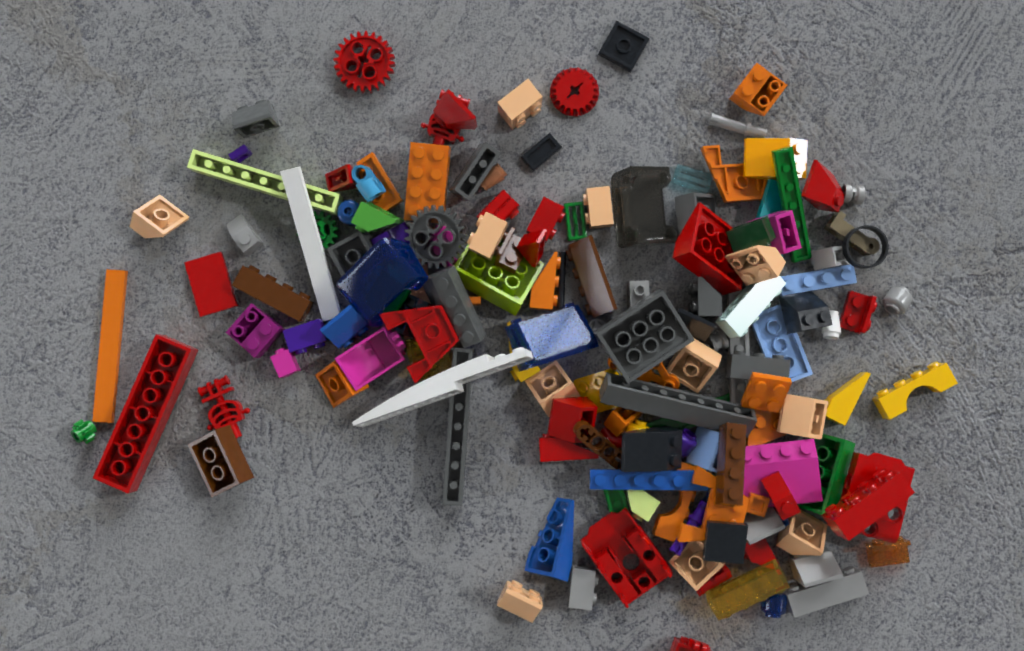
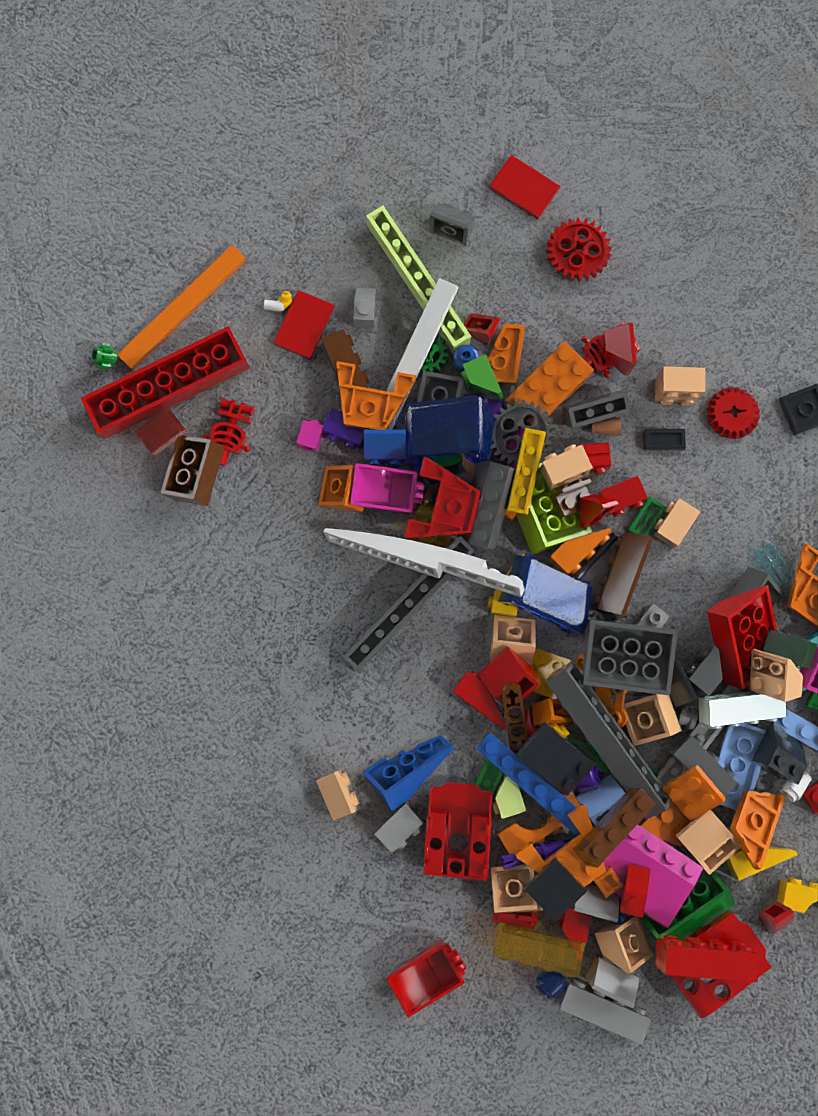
camera: 35 degrees right, 5 degrees down
light nougat slope [130,195,189,238] -> none
magenta slope [226,303,285,358] -> none
dark purple tile [228,144,253,163] -> none
dark azure piece [351,165,386,202] -> none
clear smoke windscreen [611,166,677,248] -> none
clear orange bracket [865,536,911,568] -> none
none -> clear red slope [134,406,187,456]
none -> arm [264,291,292,312]
none -> orange wing [336,361,416,430]
none -> red tile [489,155,560,220]
none -> yellow tile [507,428,546,515]
none -> orange wing [730,791,786,870]
none -> red slope [758,902,794,934]

